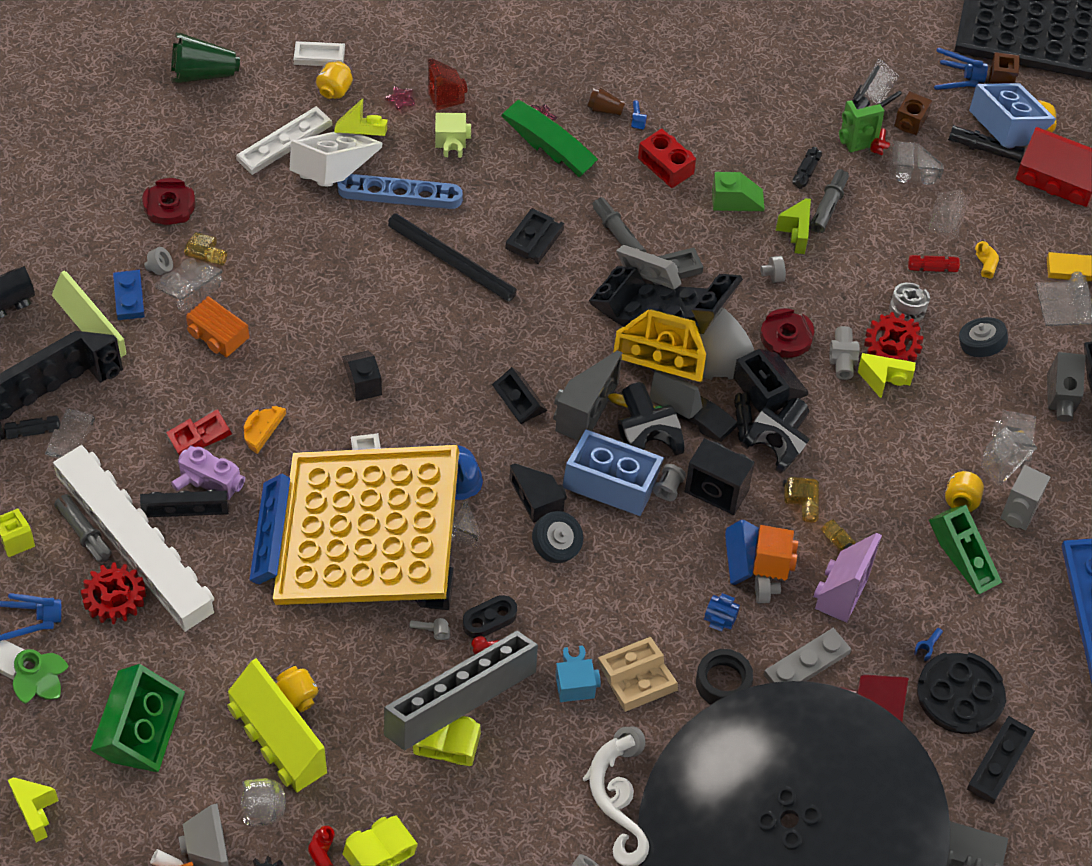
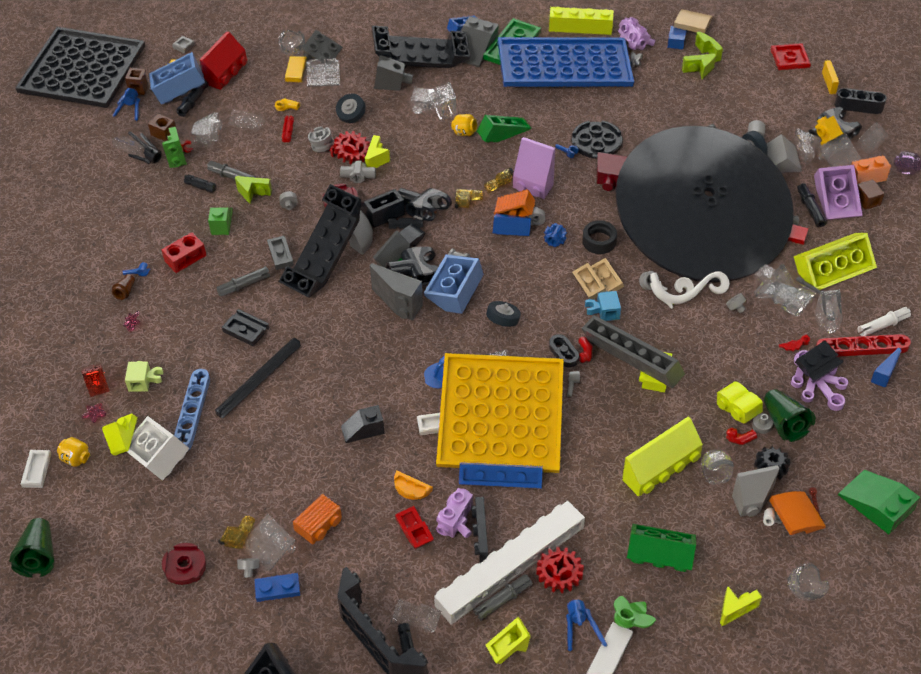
camera: 85 degrees left, 5 degrees down
yellowish green slope [52,270,126,357] -> none
white tile [236,106,332,175] -> none
yellow head [276,666,319,713] -> none
black slope [492,367,548,424] -> none
green slope [501,99,598,177] -> none
black slope [509,463,567,523] -> none
yellow wedge [613,310,706,382] -> none
light grey plate [616,245,682,289] -> none
black brick [684,438,755,515] -> none
light grey plate [763,627,851,683] -> none
black plate [967,716,1035,804] -> none
light grey brick [1000,465,1050,530] -> none

